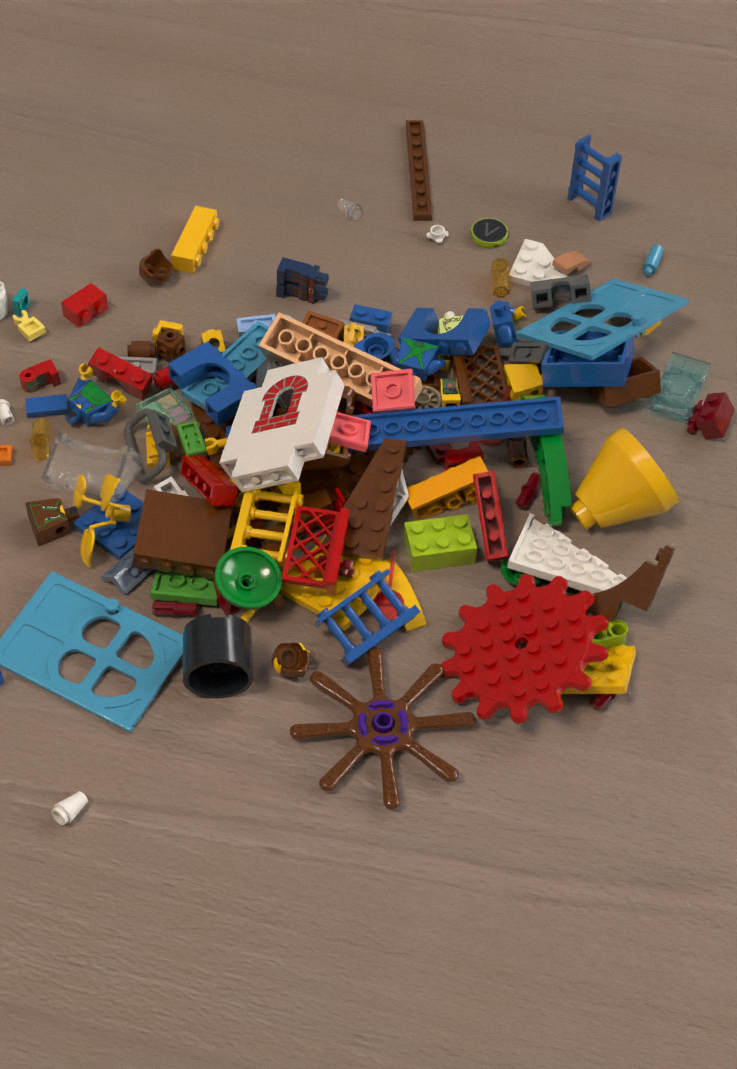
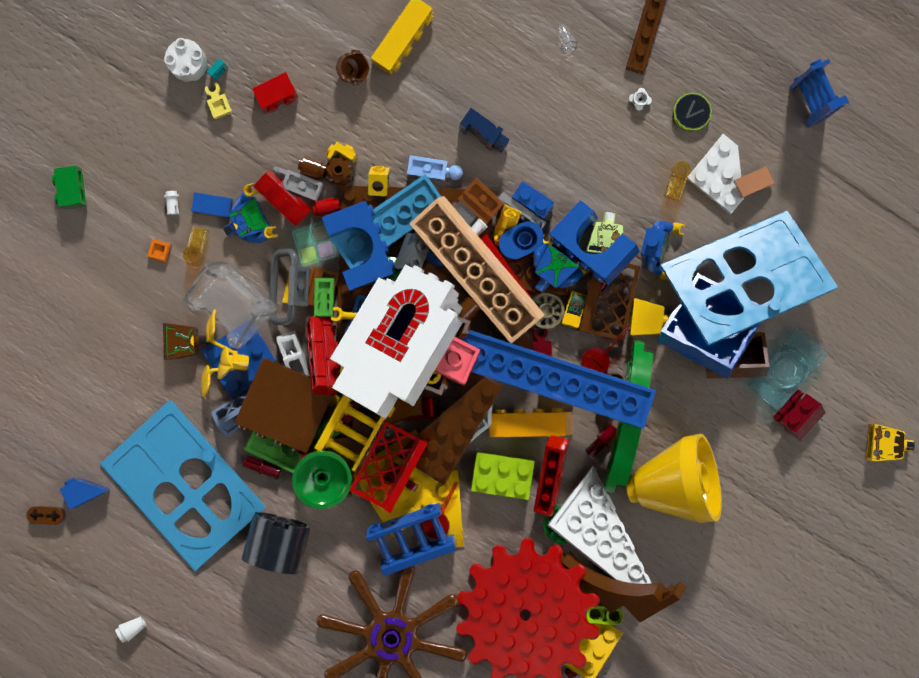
camera: 25 degrees right, 35 degrees up
red leg [19,359,61,393] -> none
reddish brown hair [271,642,311,678] -> none
coral tile [371,369,415,413] -> none
dark grey hinge [499,342,549,364] -> none
dark grey arch [530,274,591,309] -> none
dark azure cylinder [643,245,664,277] -> none

